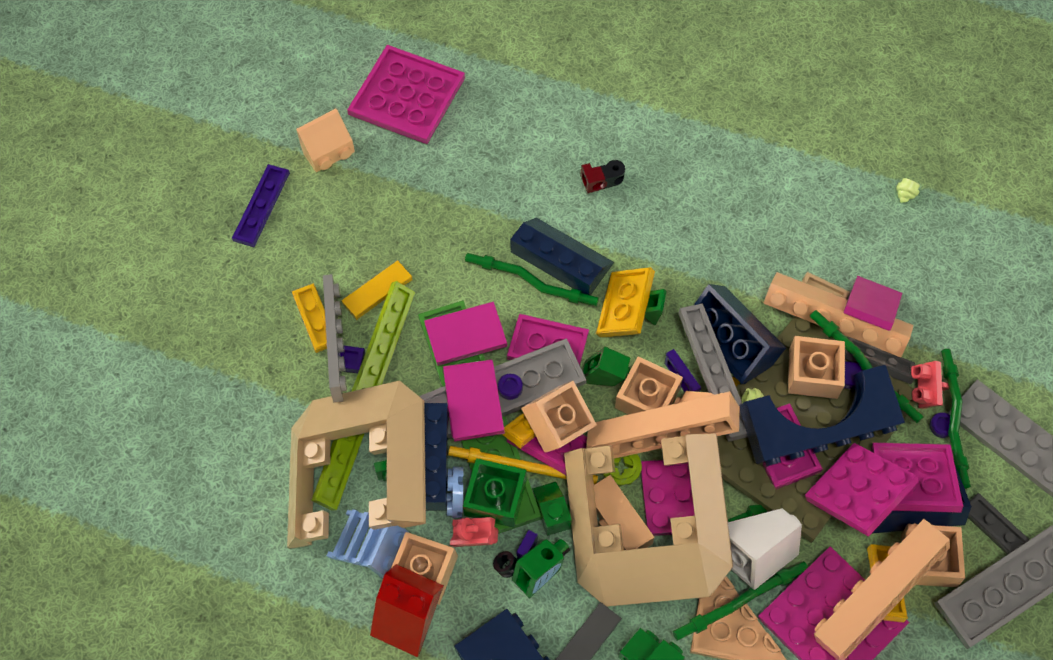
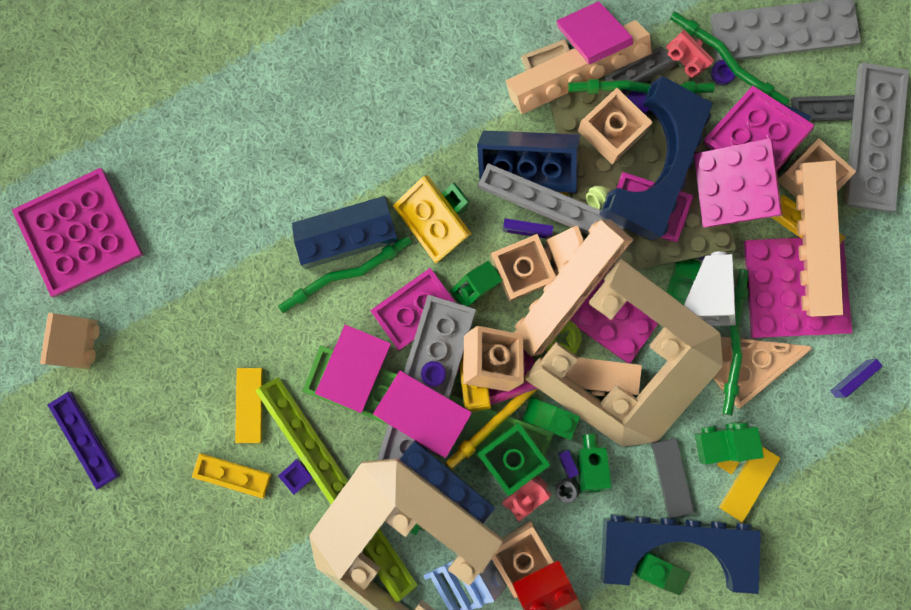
camera: 50 degrees left, 20 degrees up
light grey plate [323,274,347,403] -> none
light blue plate [447,466,463,518] -> none
leg [580,160,625,194] -> none

